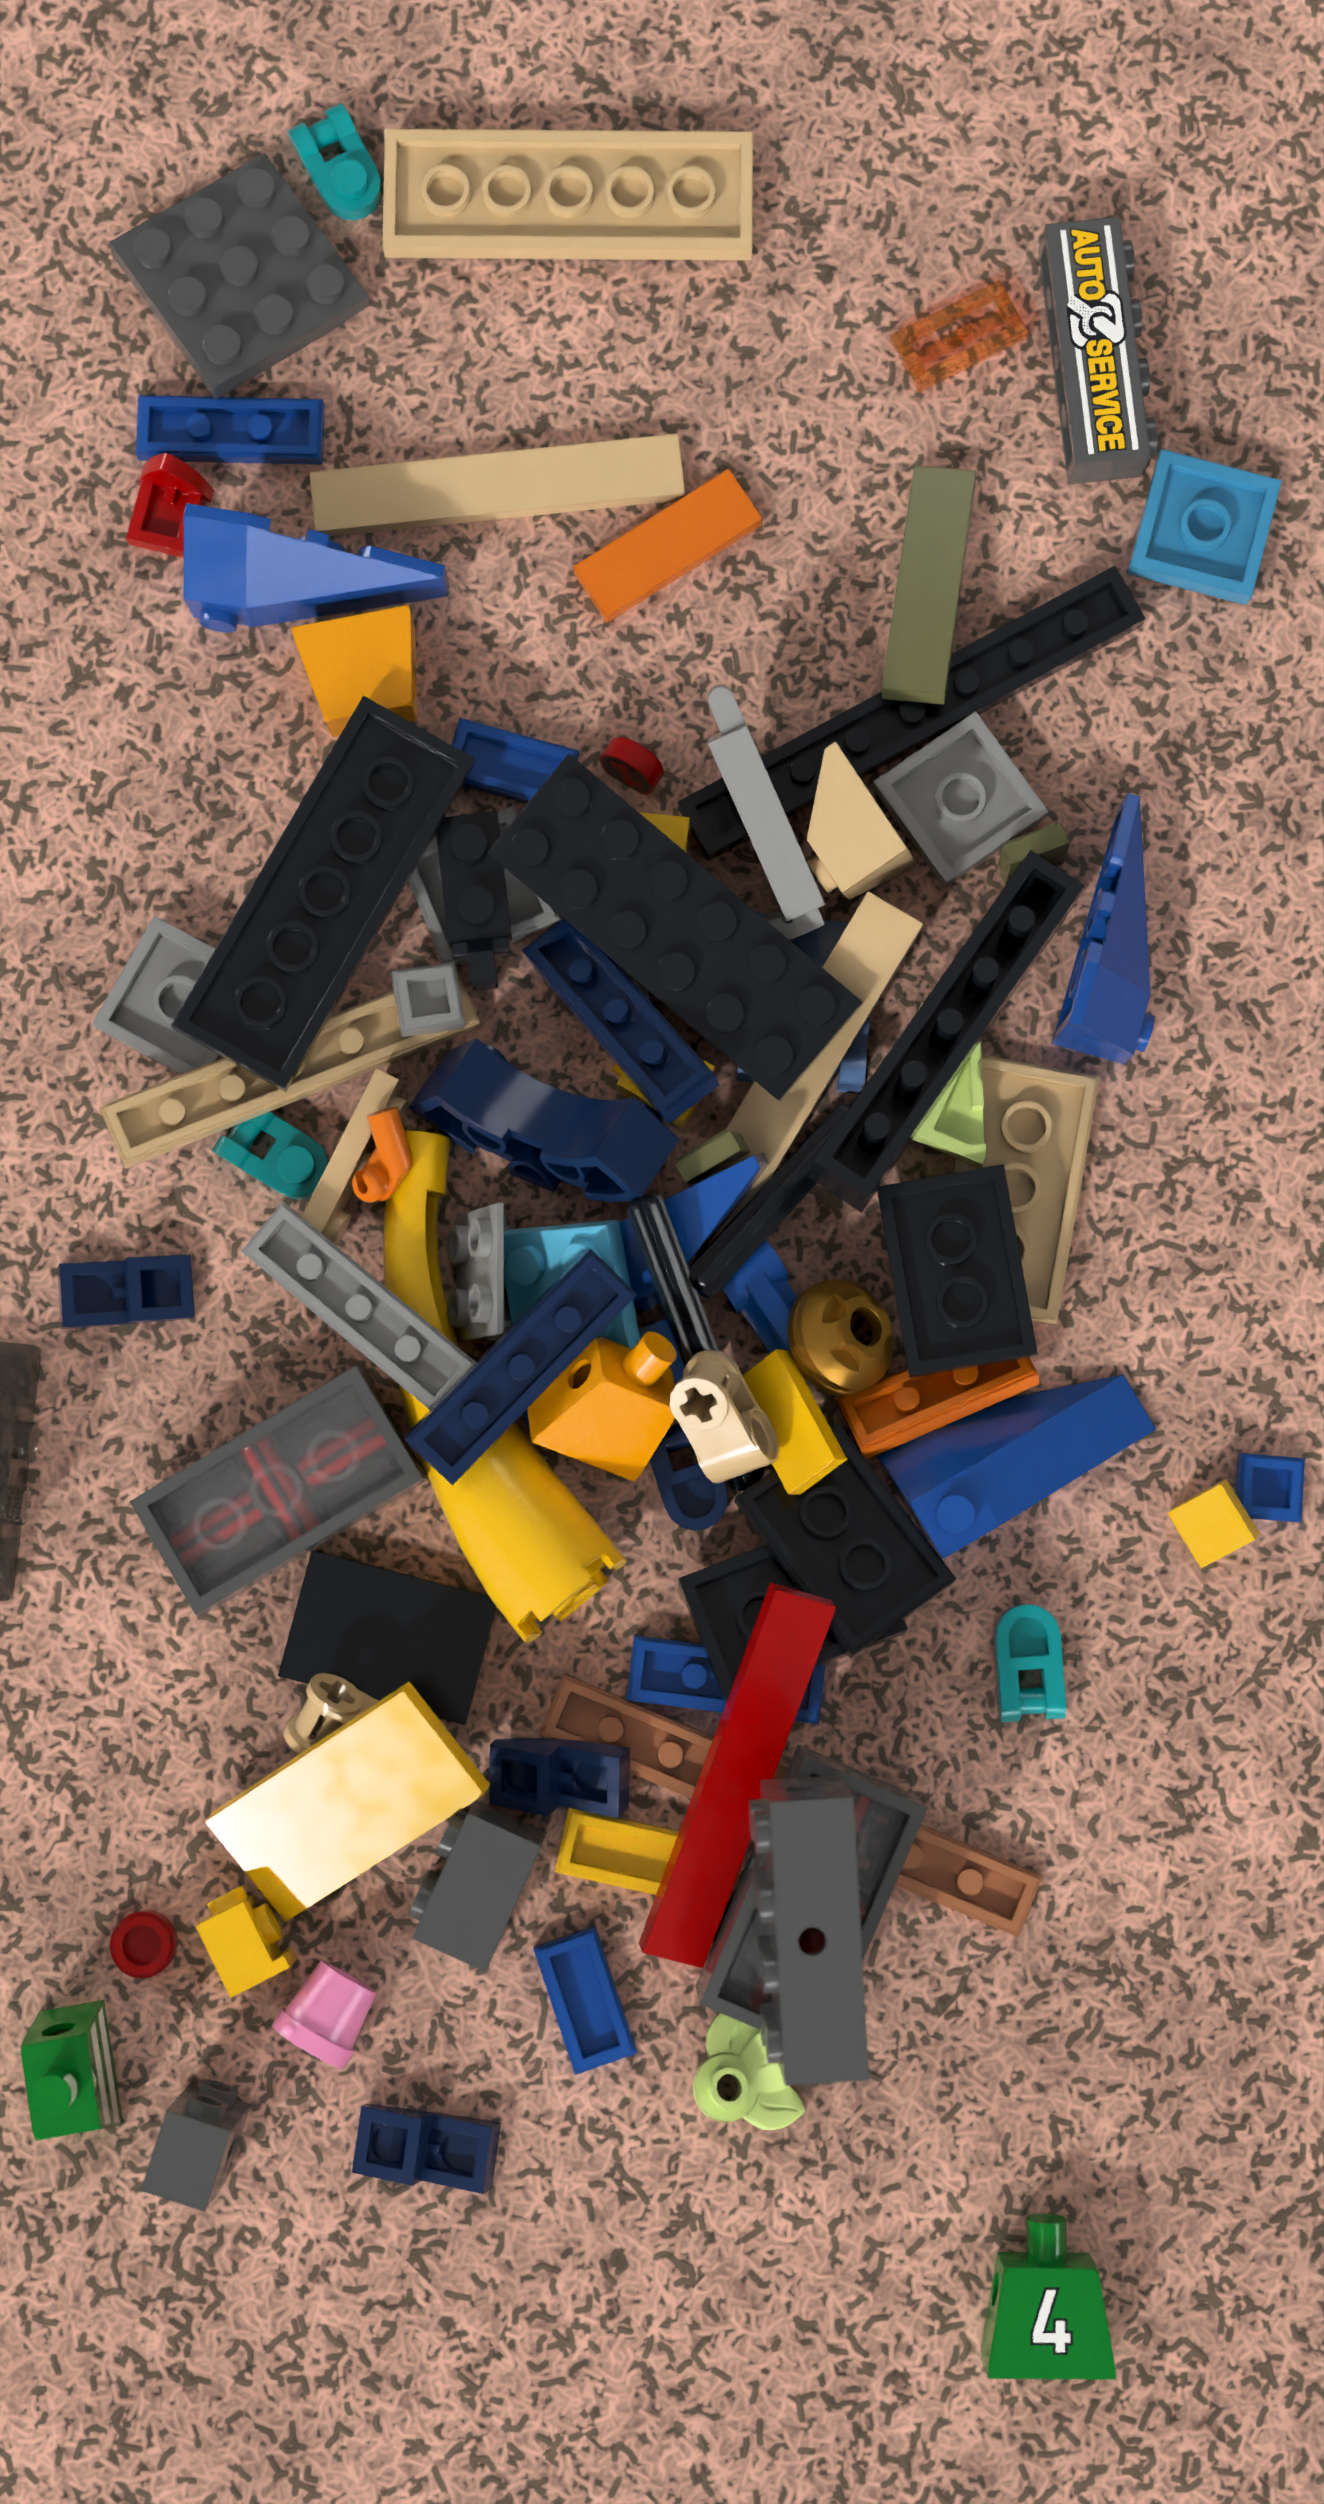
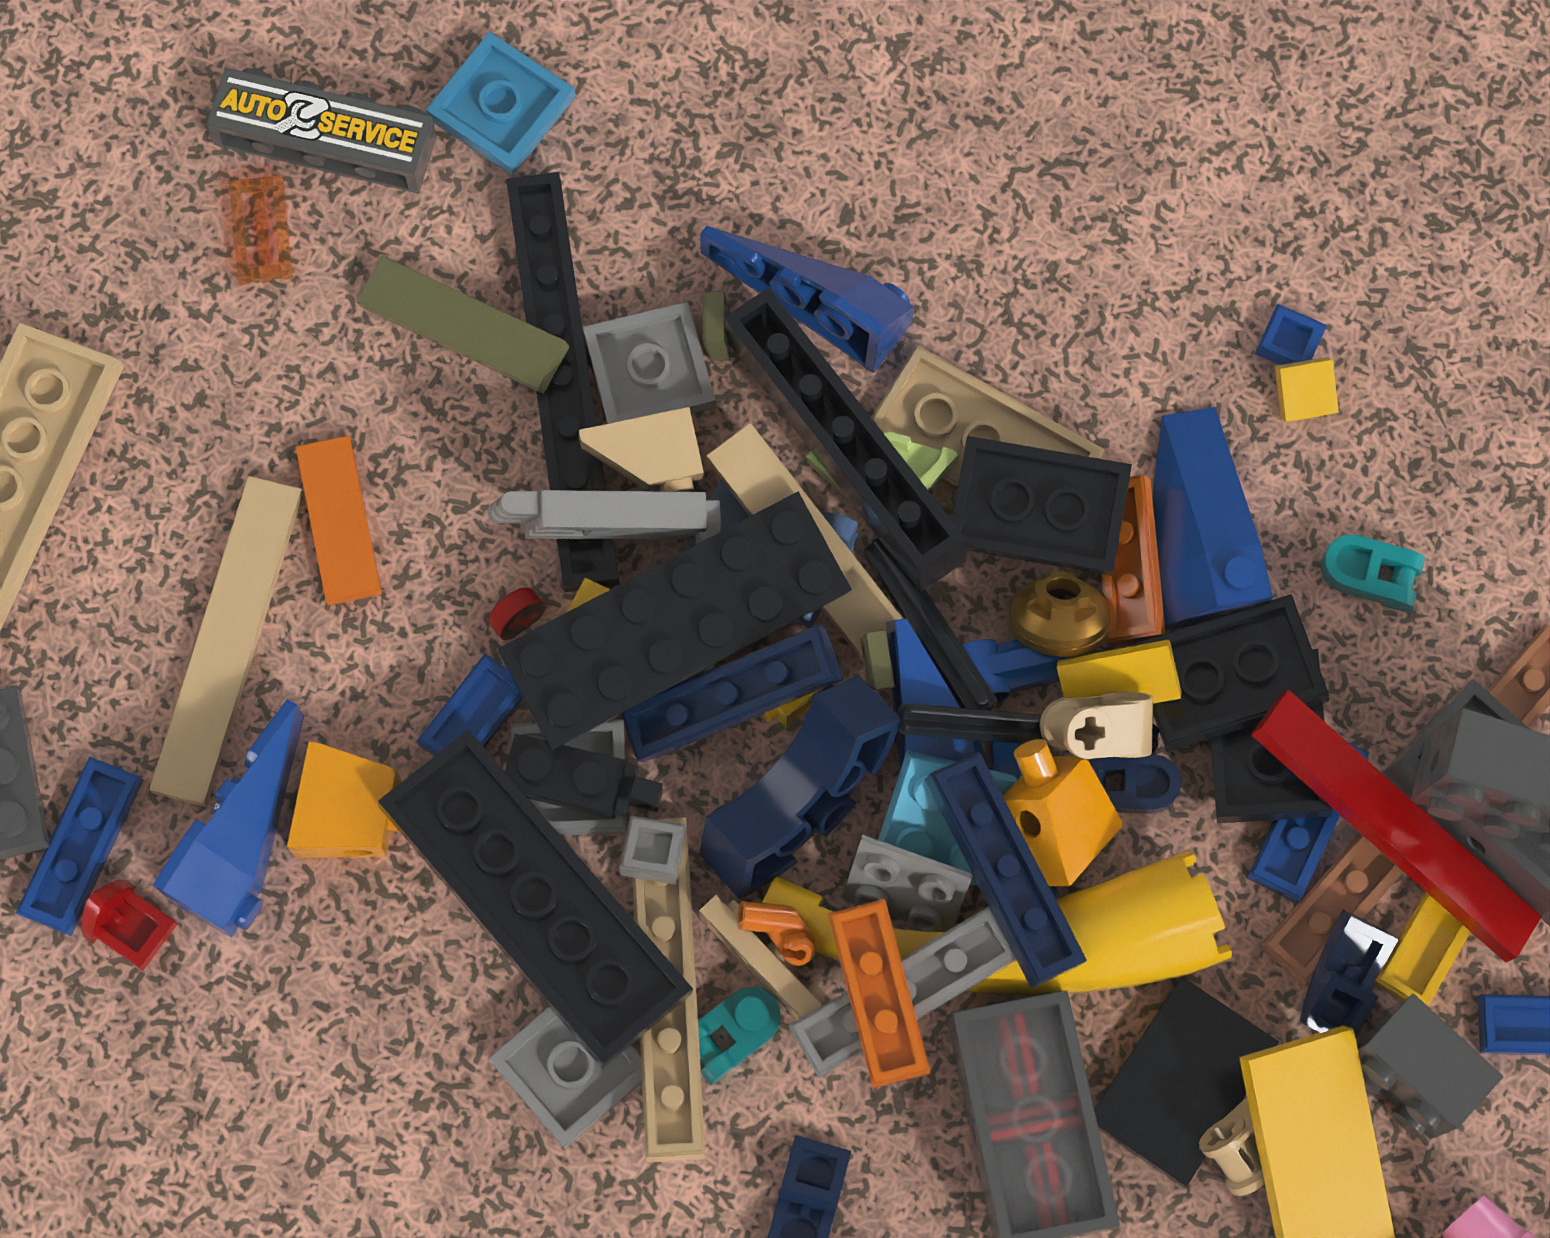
camera: 75 degrees left, 10 degrees down
none -> orange tile [828,899,931,1089]

